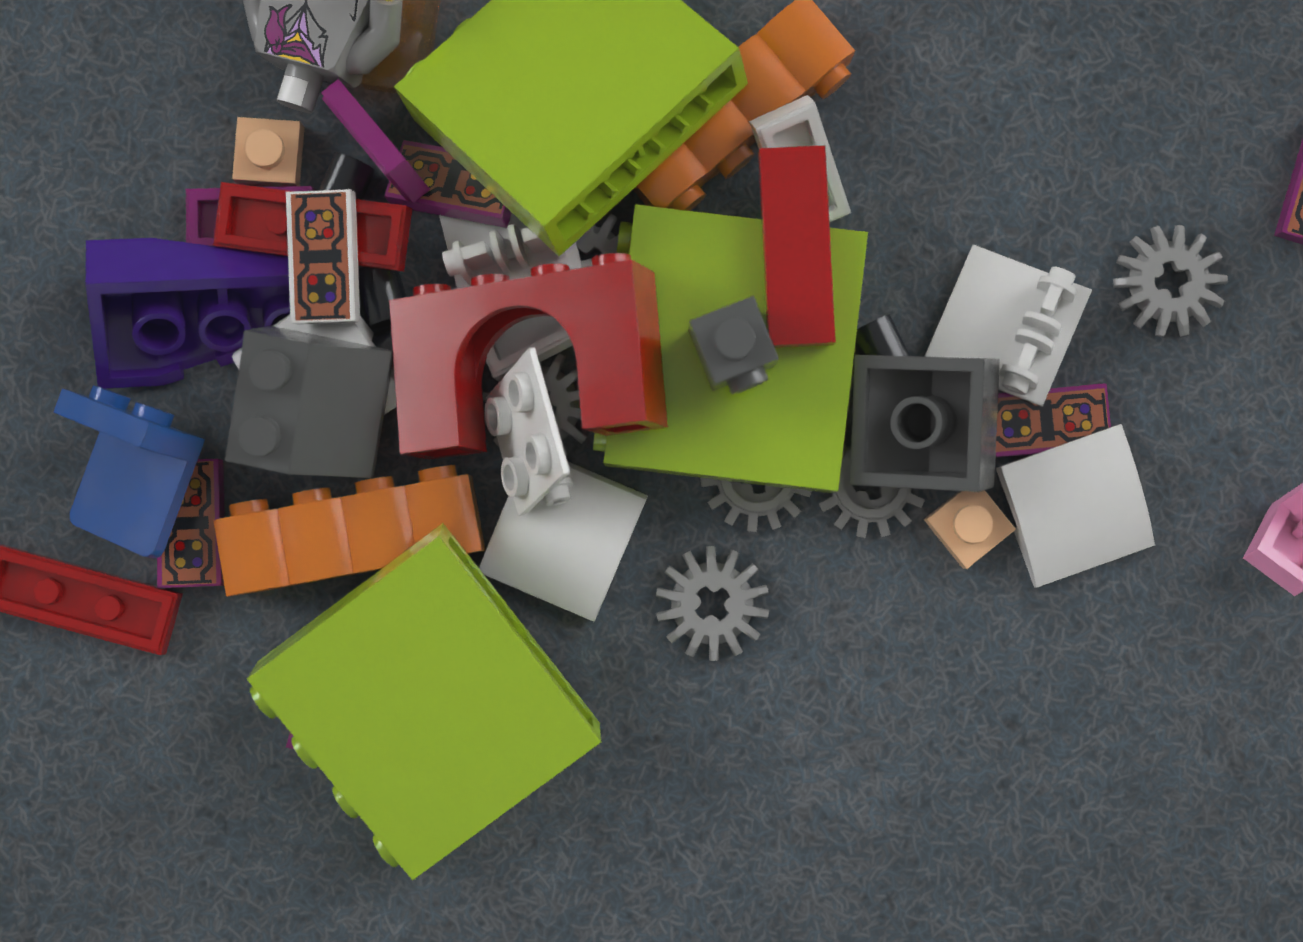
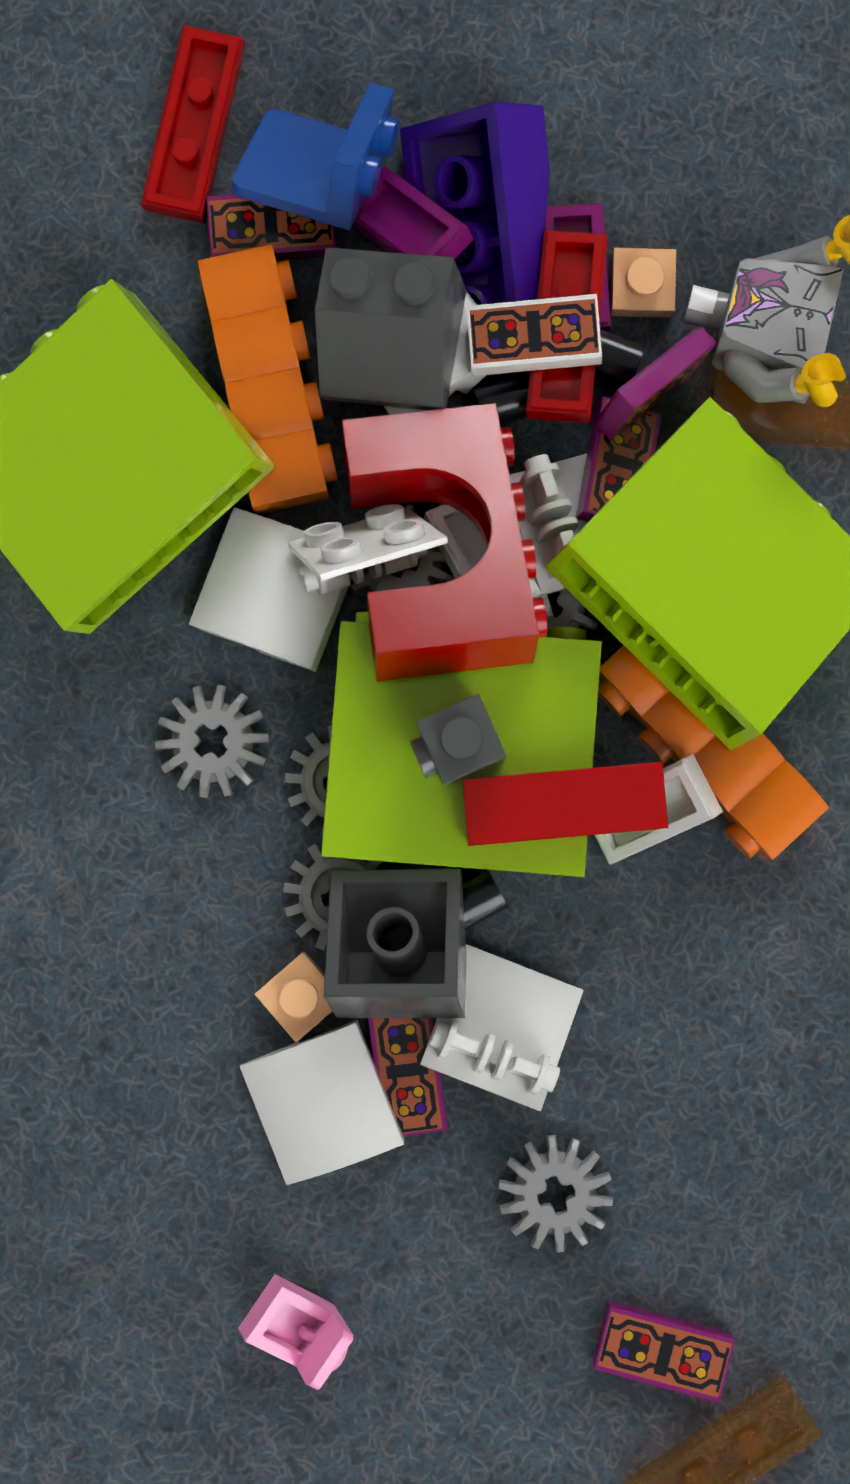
camera: 90 degrees right, 0 degrees up
none -> magenta tile [352,166,474,260]

